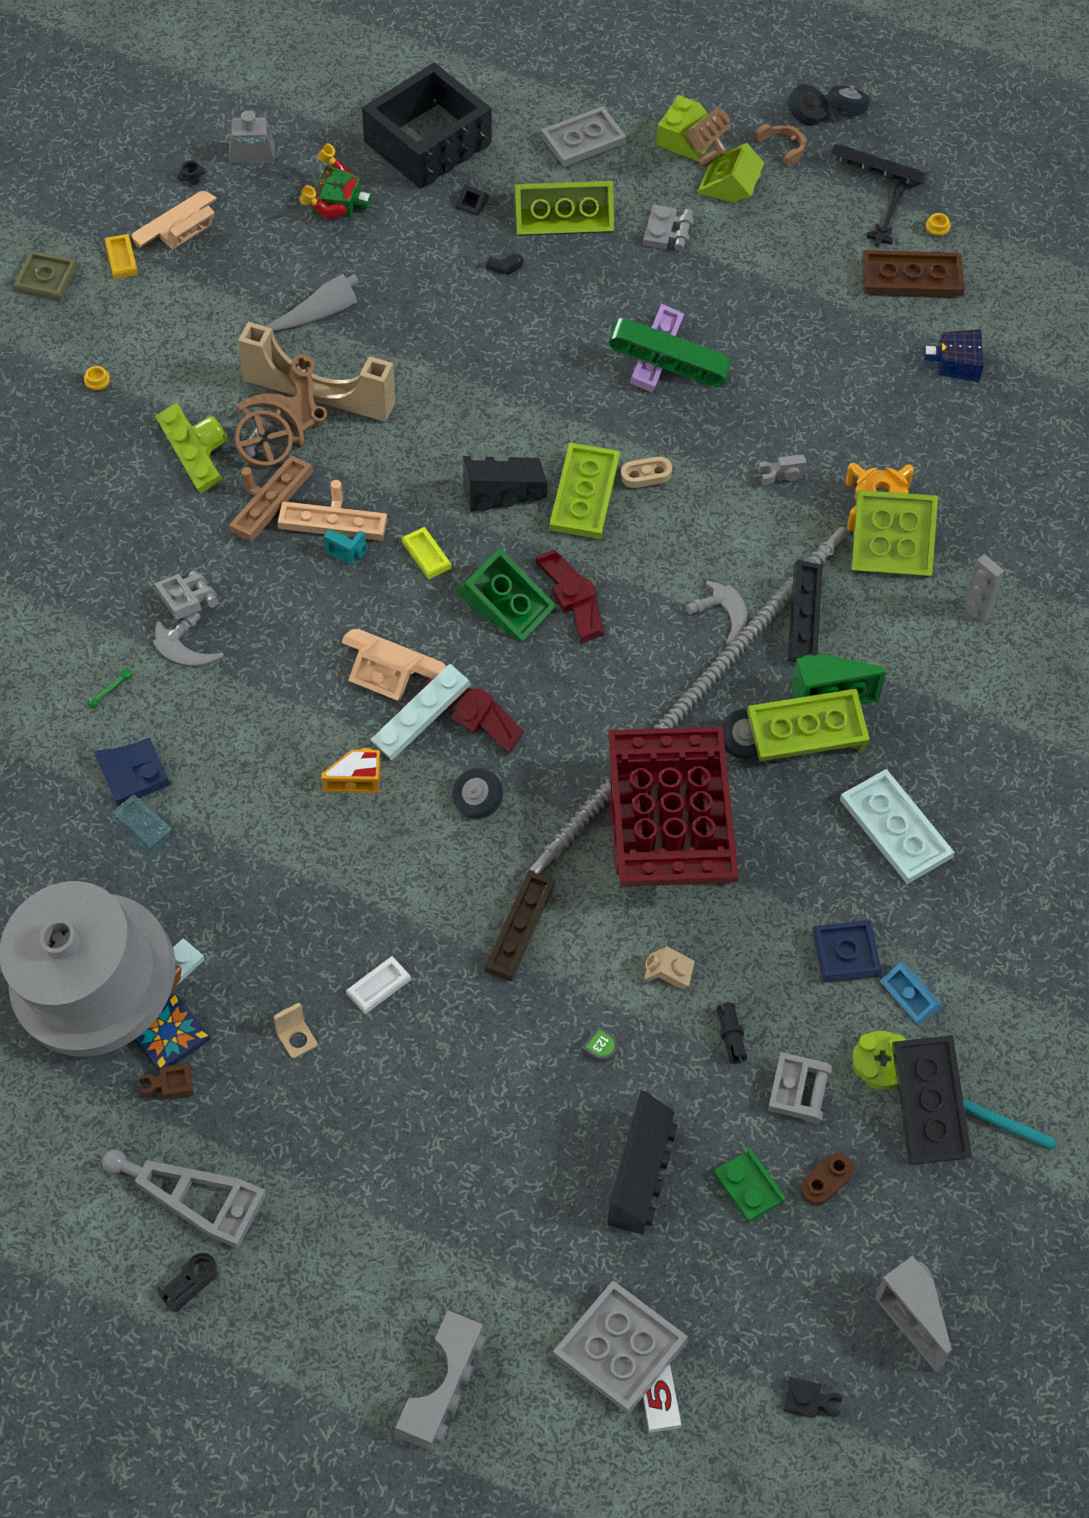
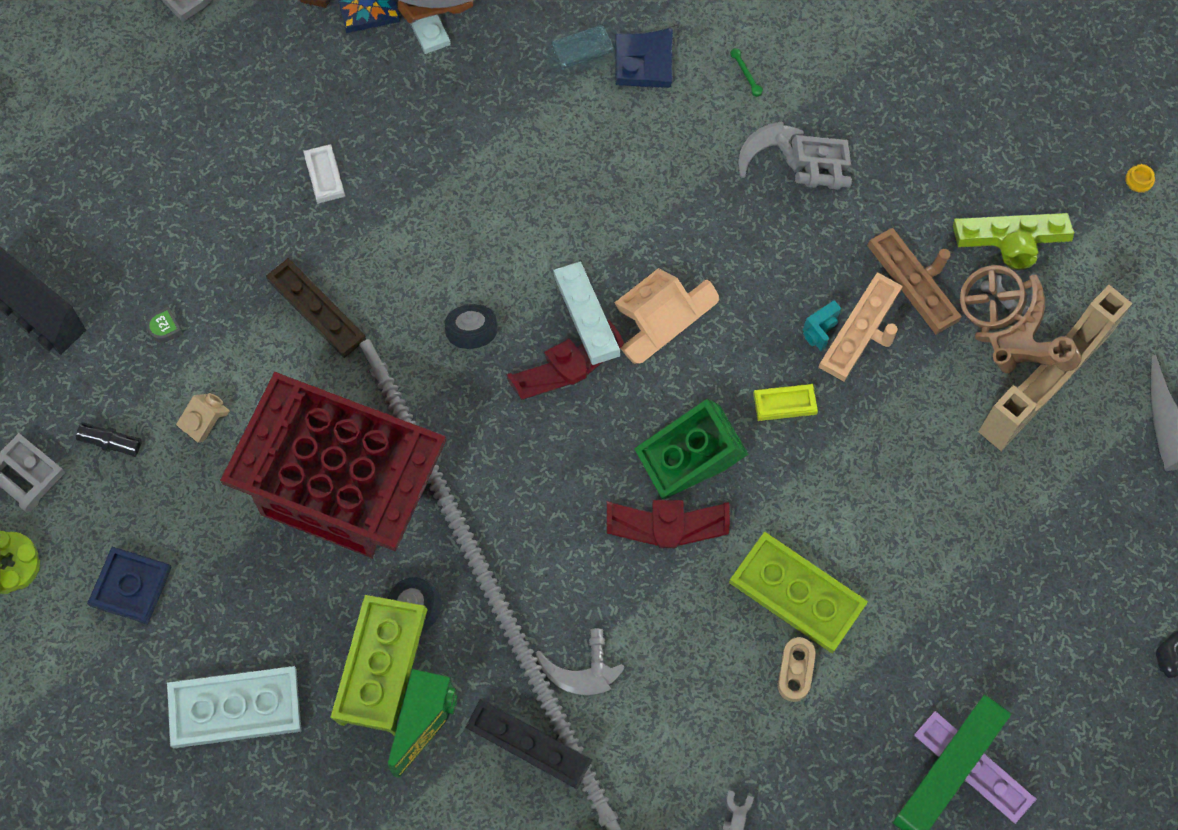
camera: 115 degrees right, 10 degrees up
tan bracket [273,1003,318,1059] -> none
slope [321,748,381,793] -> none
black wedge [463,456,547,512] -> none
dark azure slope [880,962,944,1025] -> none

